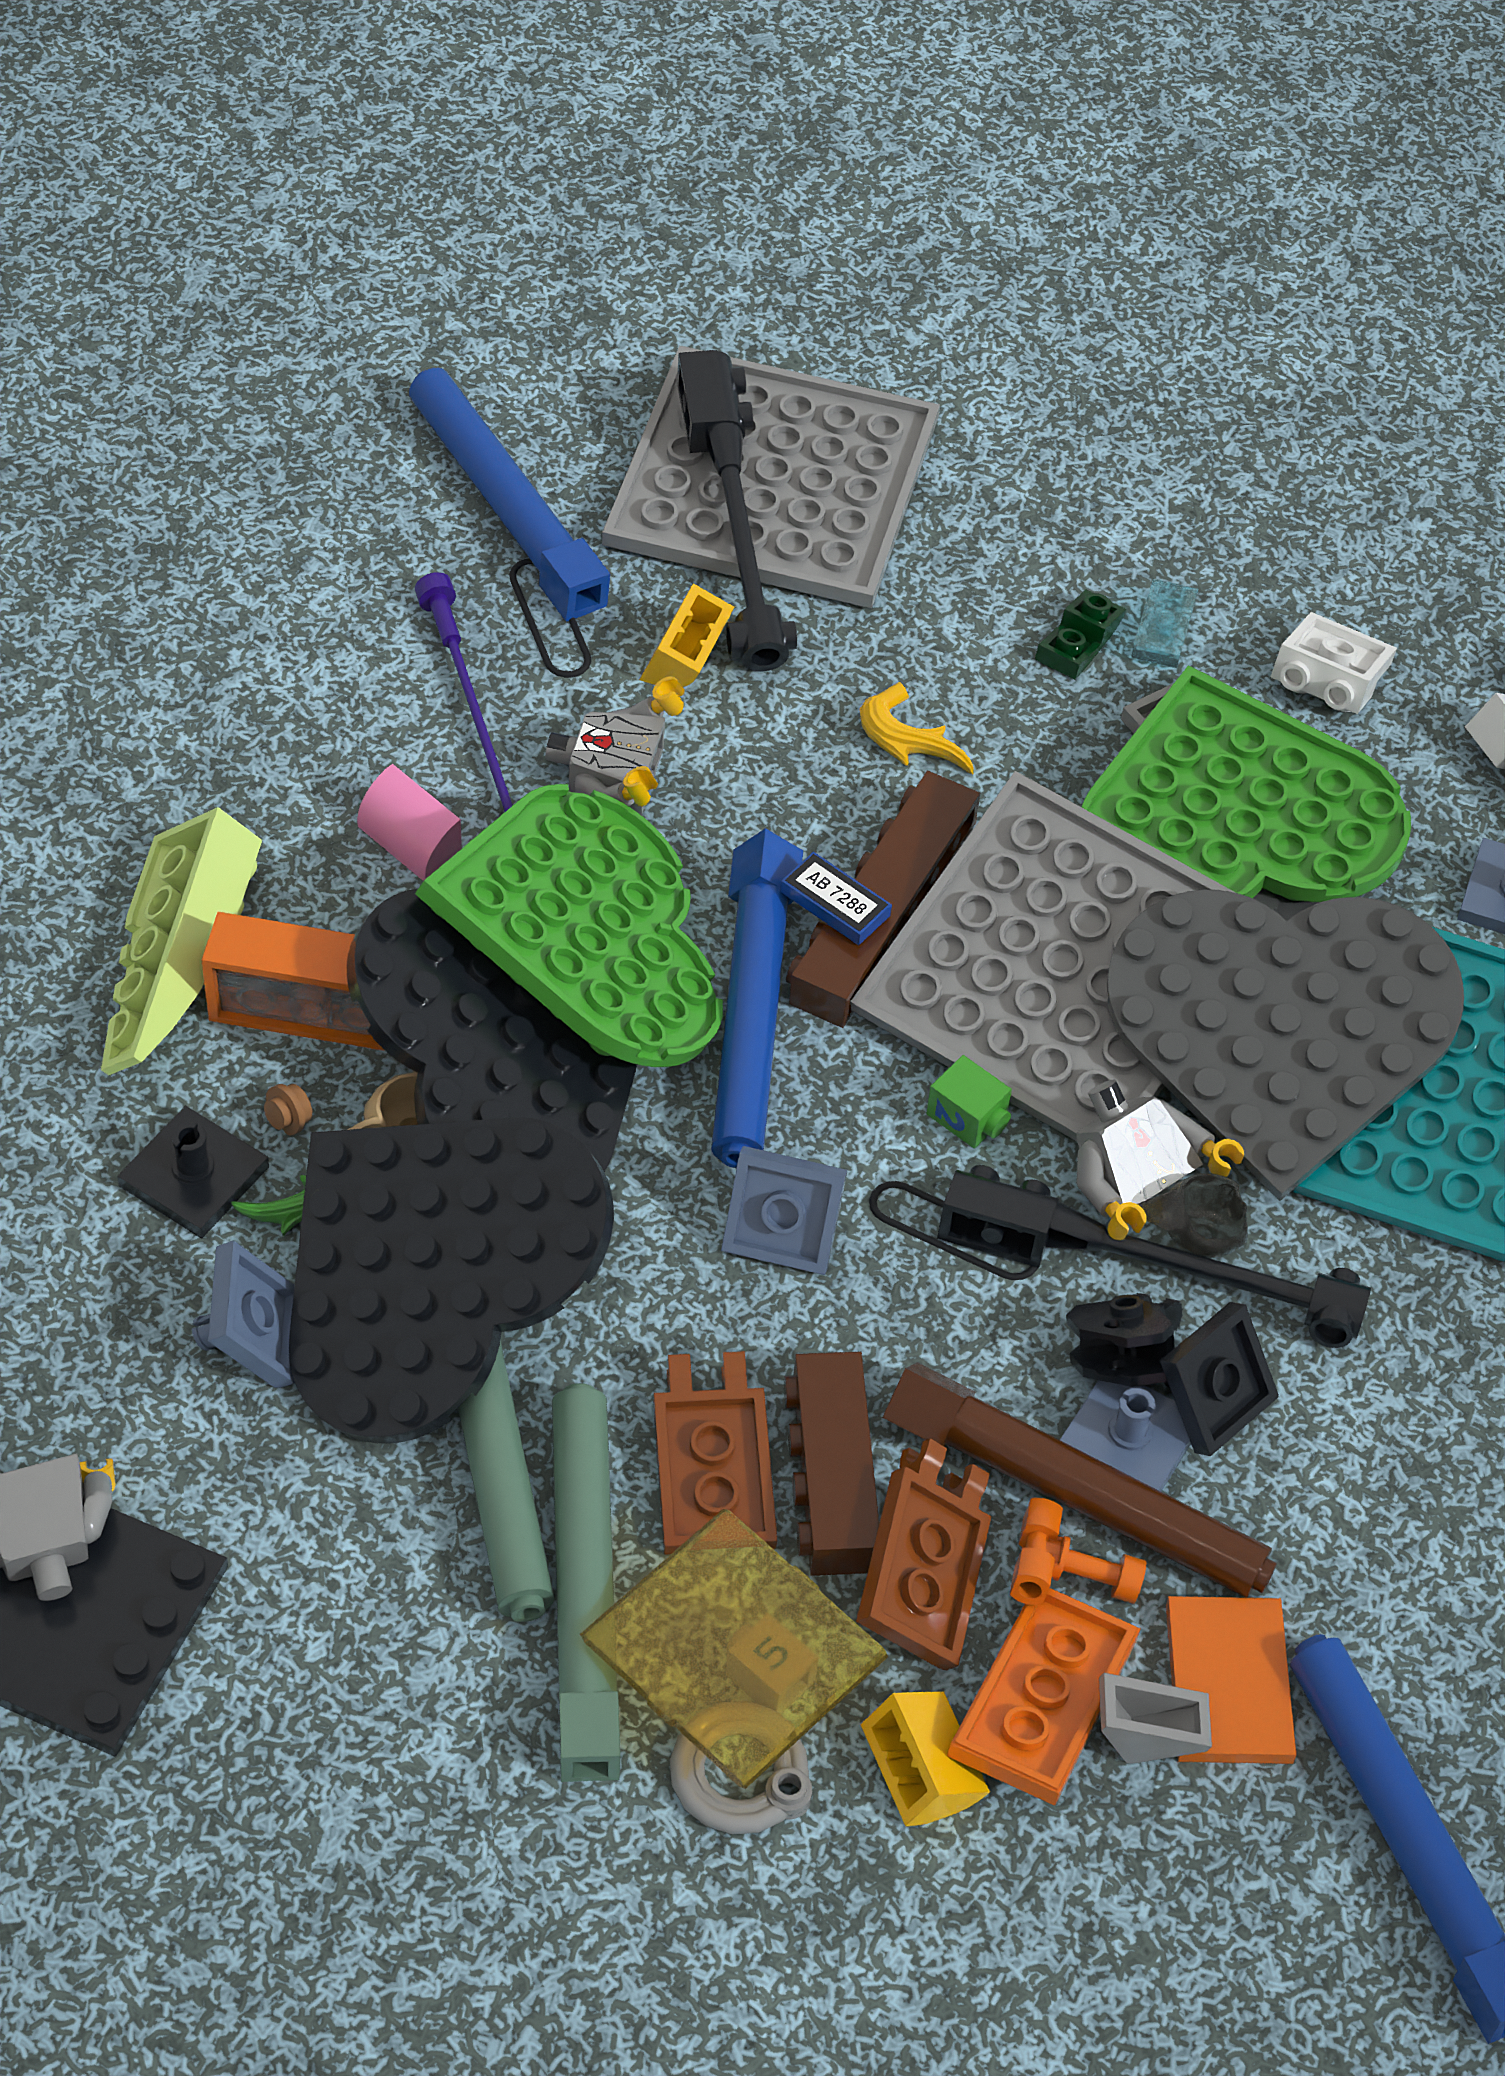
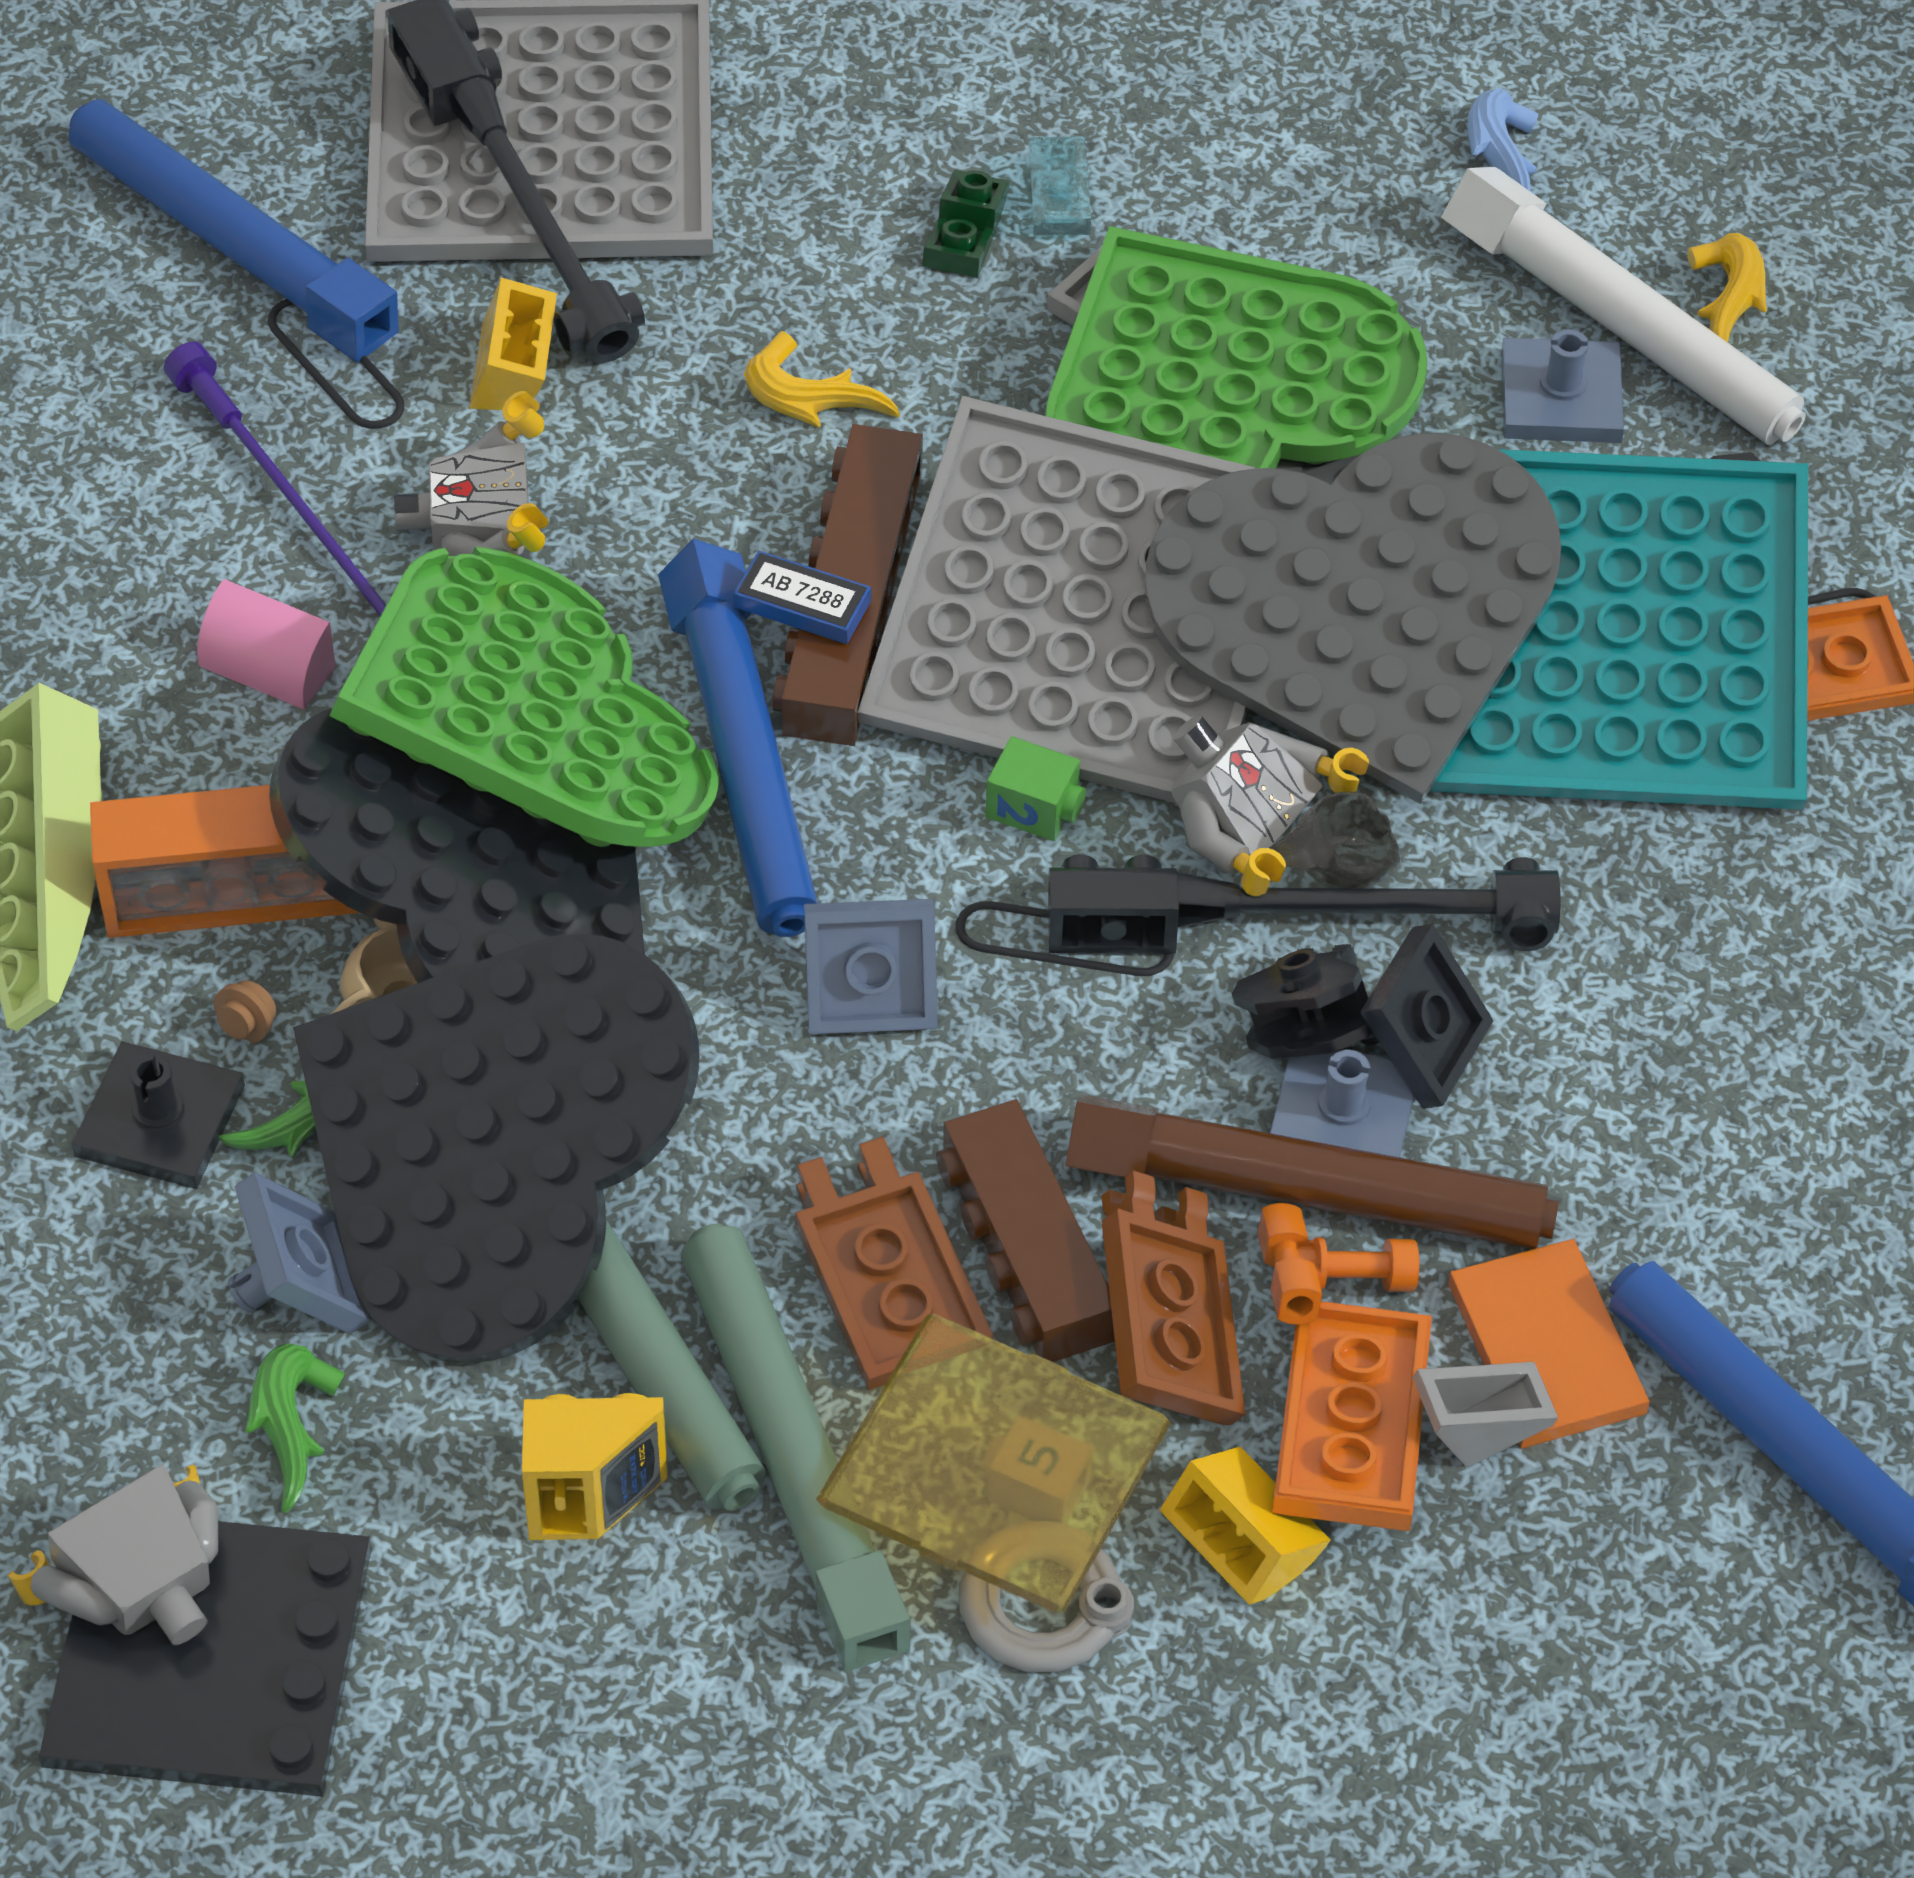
camera: 15 degrees left, 0 degrees up
white plate [1271,612,1397,714] -> none
none -> bright green piece [245,1343,346,1513]
none -> yellow slope [522,1393,667,1540]

